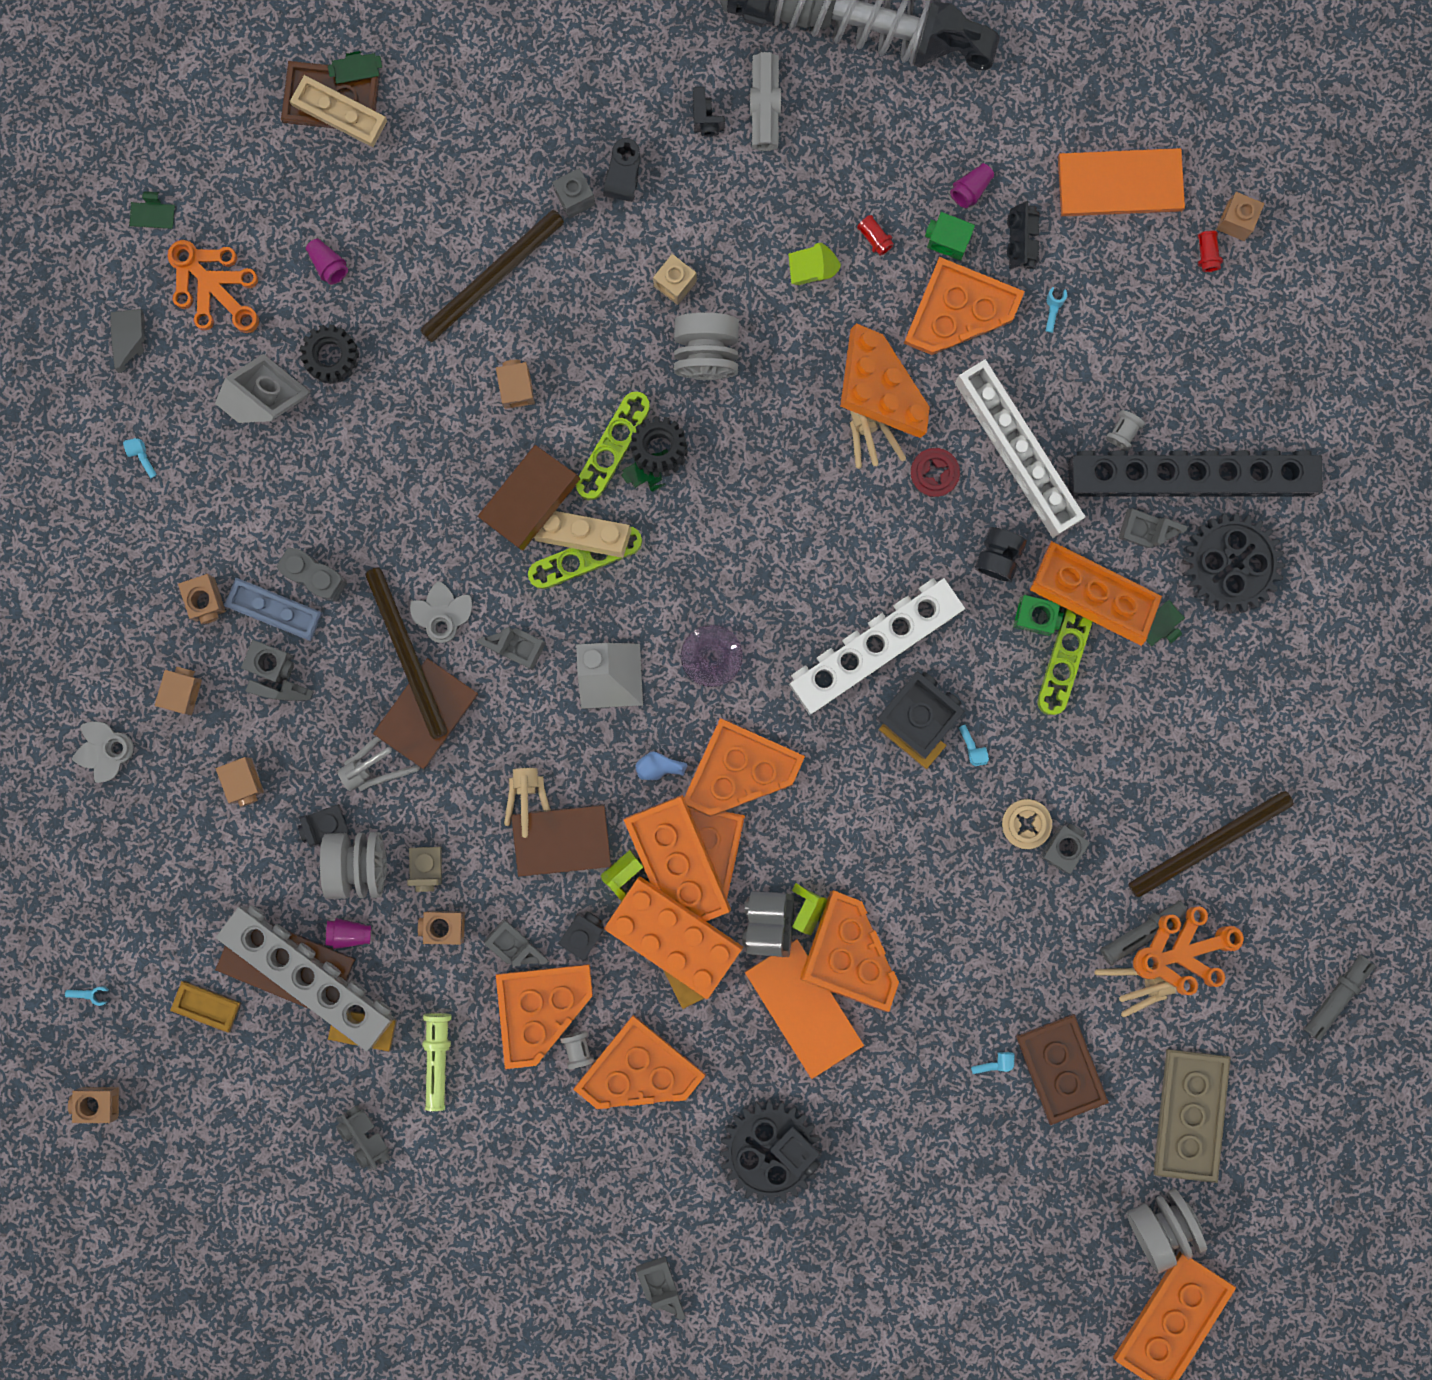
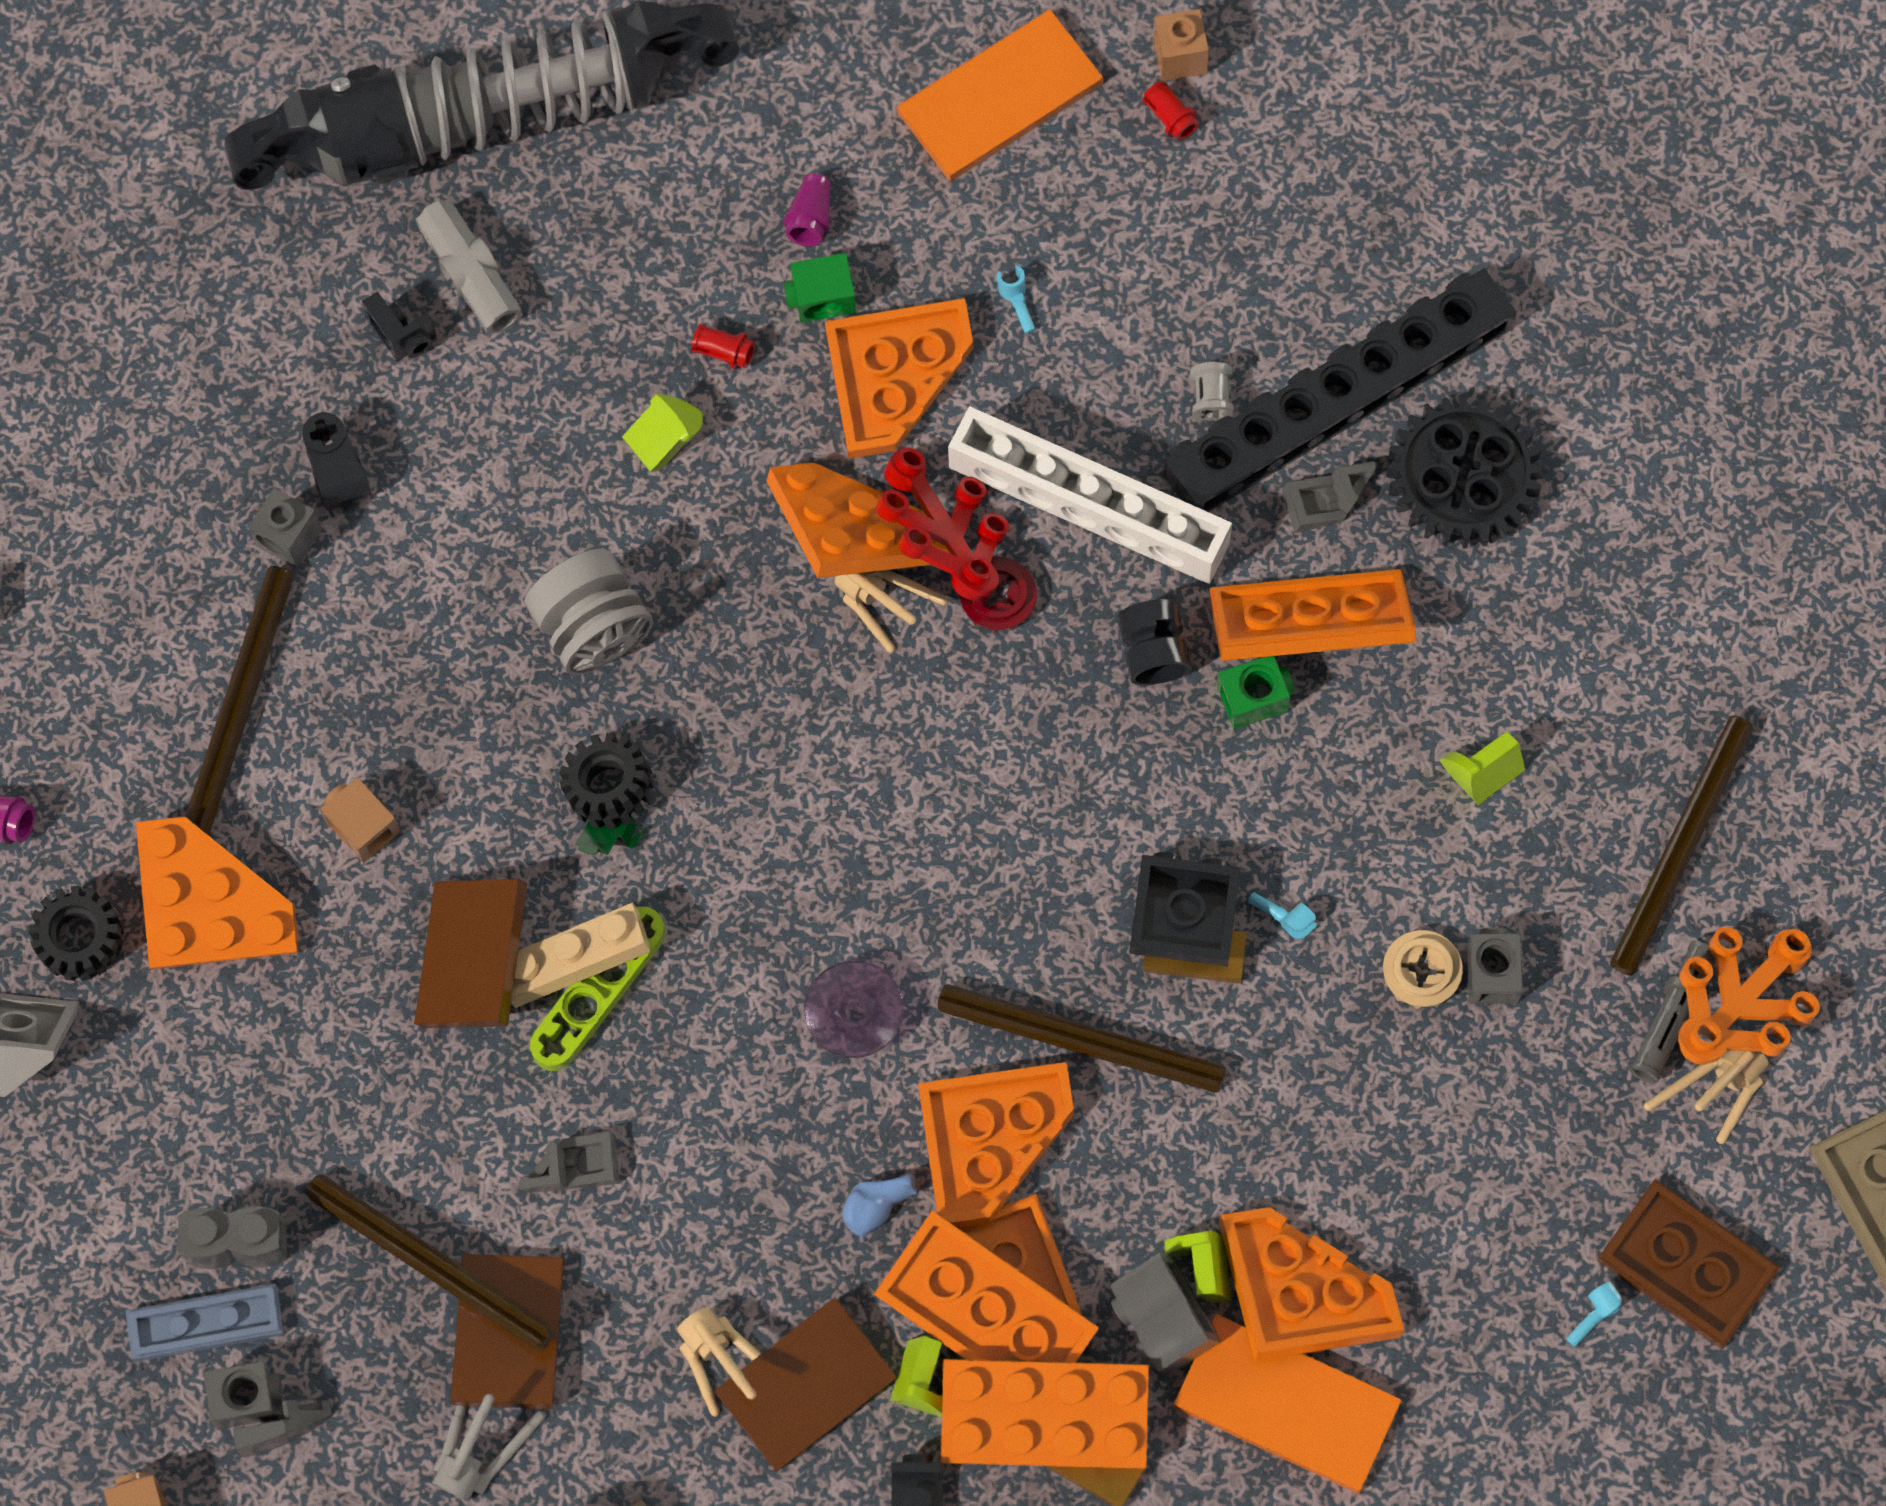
camera: 30 degrees left, 15 degrees down
medium nougat brick [178,574,226,624] -> none
light grey plate [410,581,472,643] -> none
lime beam [576,391,650,500] -> none
light grey slope [576,643,643,709] -> none
tan brick [653,254,697,305] -> none
white brick [789,578,965,715] -> none
black hinge [1007,201,1040,269] -> none
lime beam [1037,609,1092,715] -> none
dark green piece [1146,600,1185,647] -> none
none -> orange plate [136,817,299,970]
none -> red plant [876,447,1009,600]
none -> dark brown axle [937,984,1225,1093]
none -> lime tile [1440,731,1525,806]

